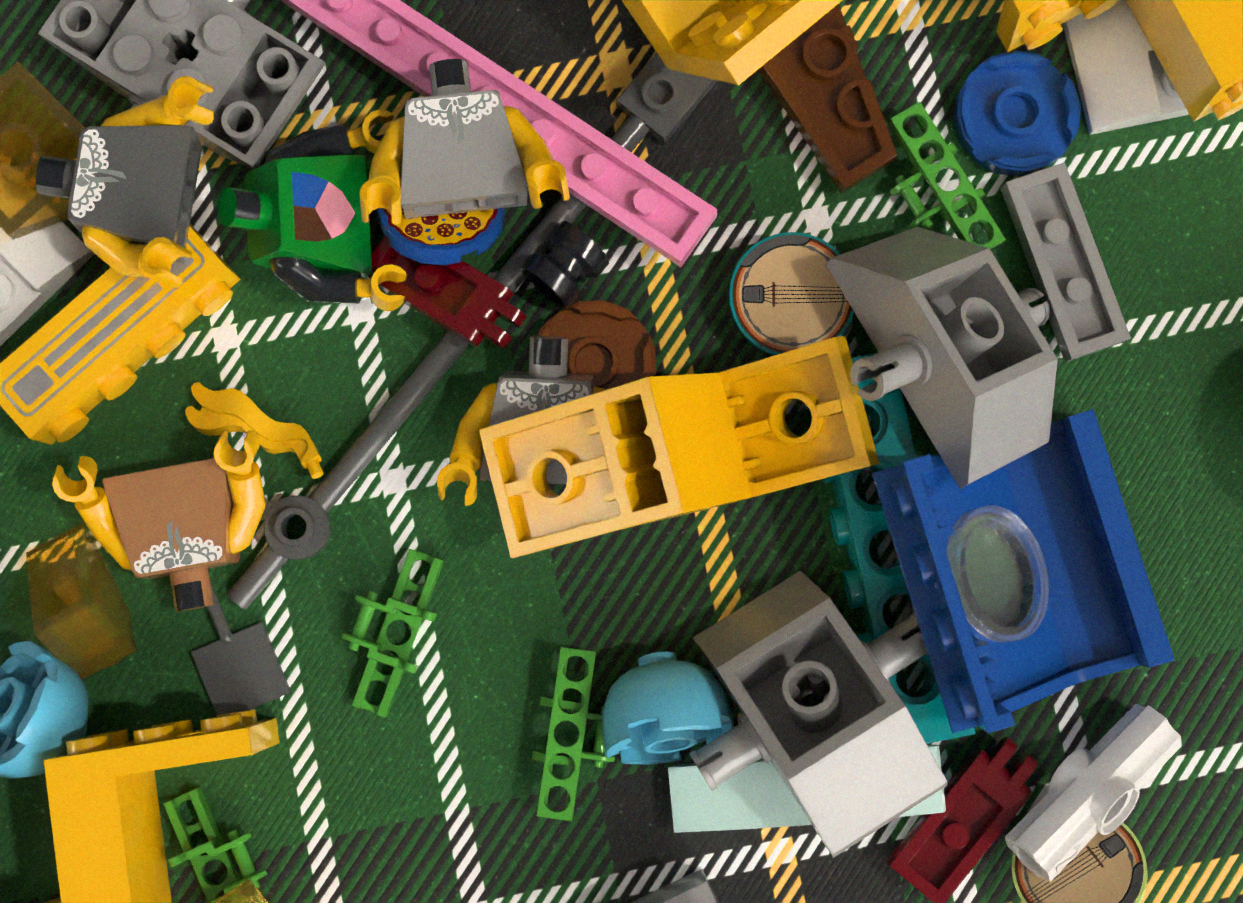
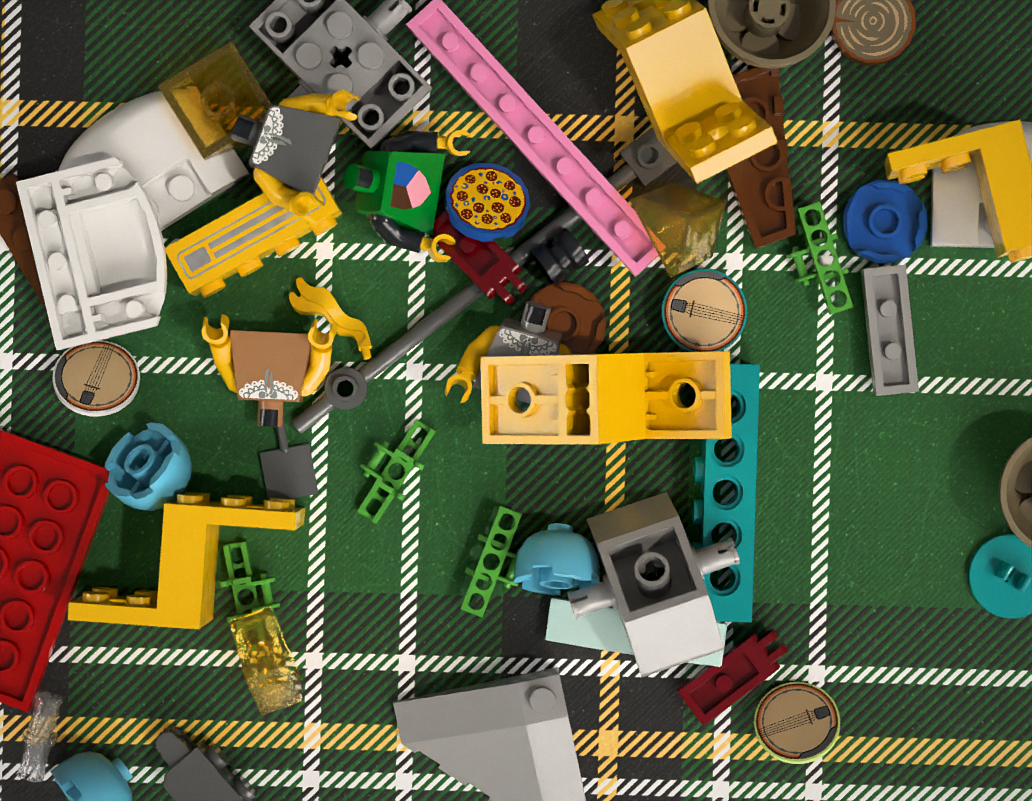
camera: 20 degrees right, 5 degrees up
clear yellow slope [26,523,136,680] -> none
torso [360,59,570,225] -> none
light grey slope [826,227,1058,489] -> none
blue panel [872,409,1175,734] -> none
white piece [1005,704,1182,882] -> none
none -> clear yellow slope [630,183,727,278]

